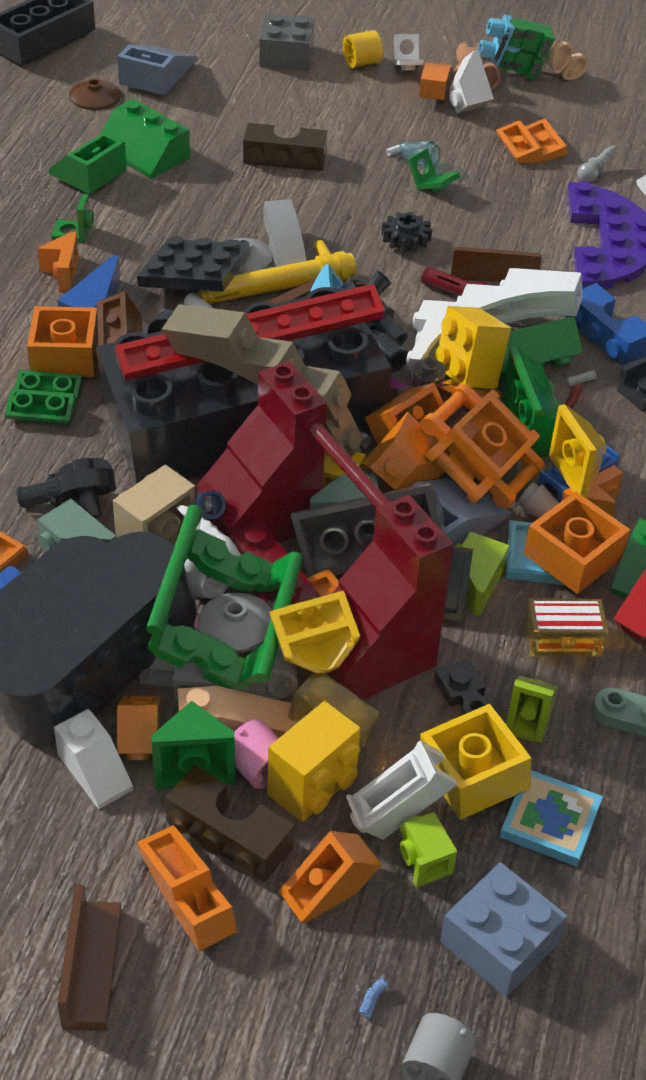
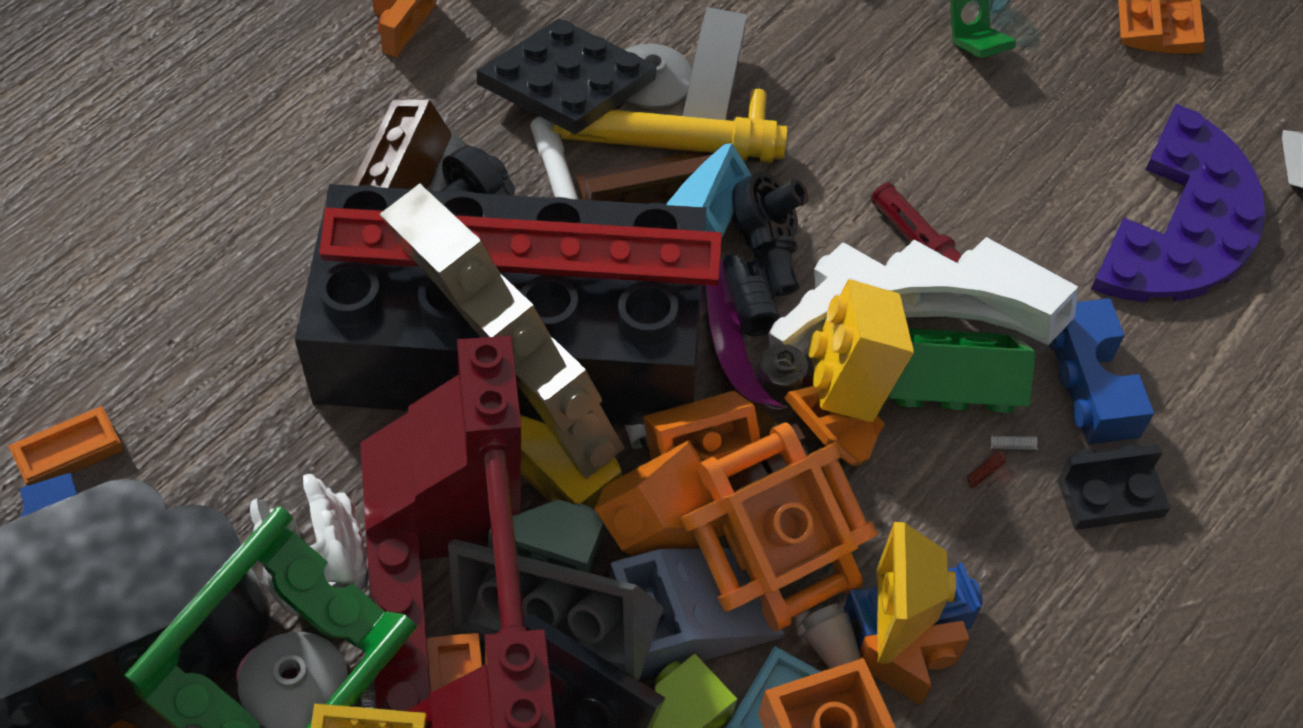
camera: 20 degrees right, 10 degrees up
green slope [5,370,83,424] -> none
black pin [16,458,117,519] -> none
orange brick [27,306,98,377] -> none
sand green slope [37,499,116,552] -> none
blue slope [57,255,120,308] -> none
tan brick [113,465,195,545] -> none
dark blue hinge [195,490,226,519] -> none
black gear [381,212,432,252] -> none
reddish brown panel [451,246,542,282] -> none
green slope [502,345,562,458] -> none
light grey bar [577,145,617,182] -> none

